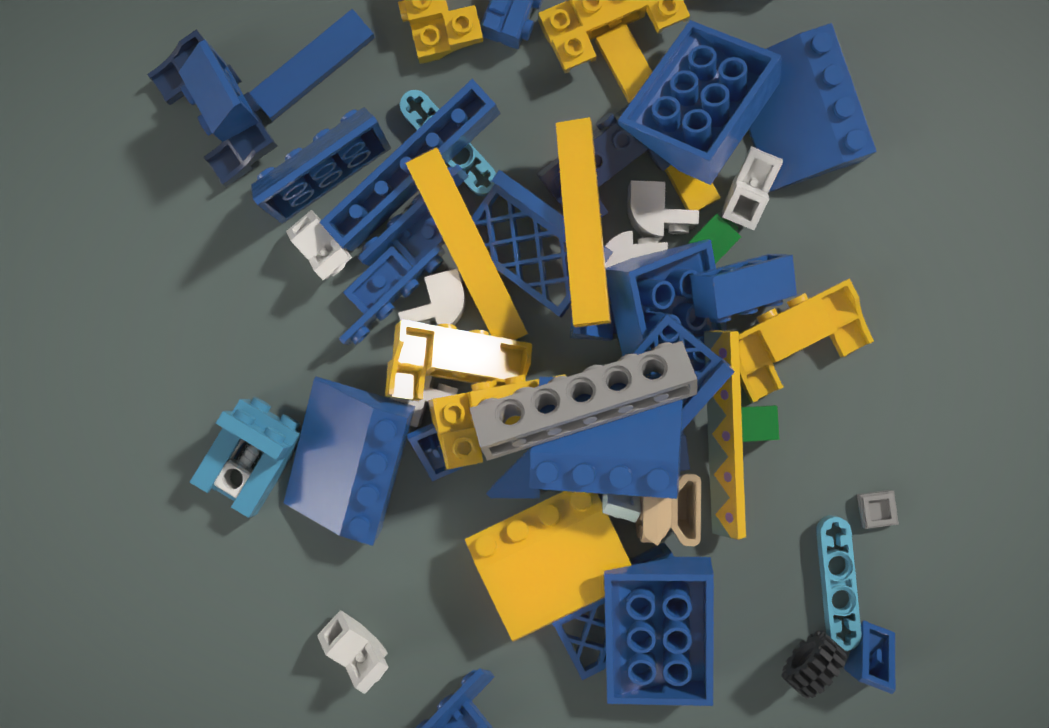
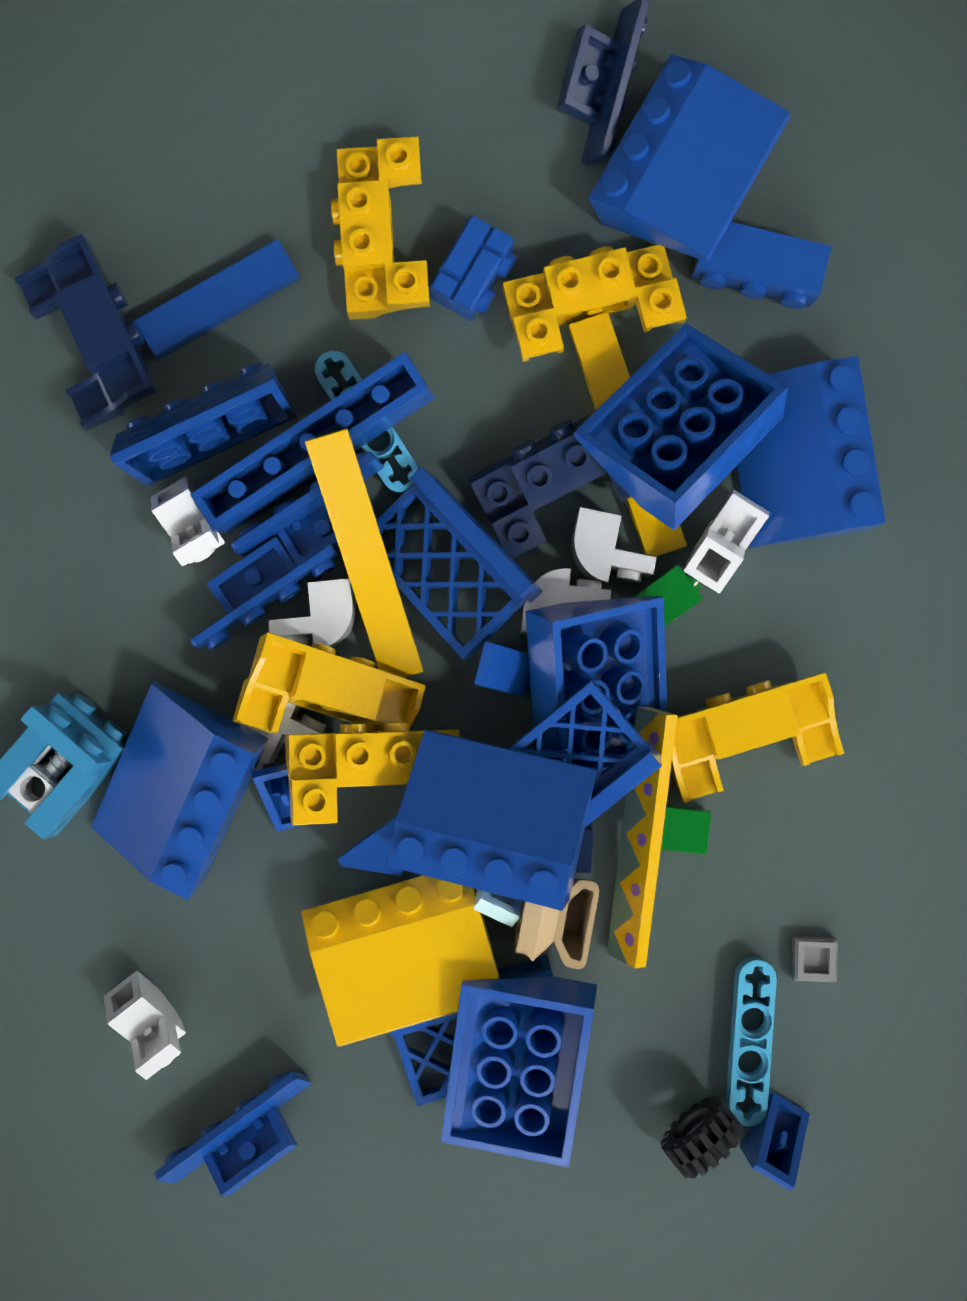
camera: 10 degrees right, 0 degrees up
blue slope [179,40,259,142] -> none
light grey brick [470,341,697,461] -> none
yellow tile [556,117,611,328] -> none
blue brick [690,254,797,323] -> none

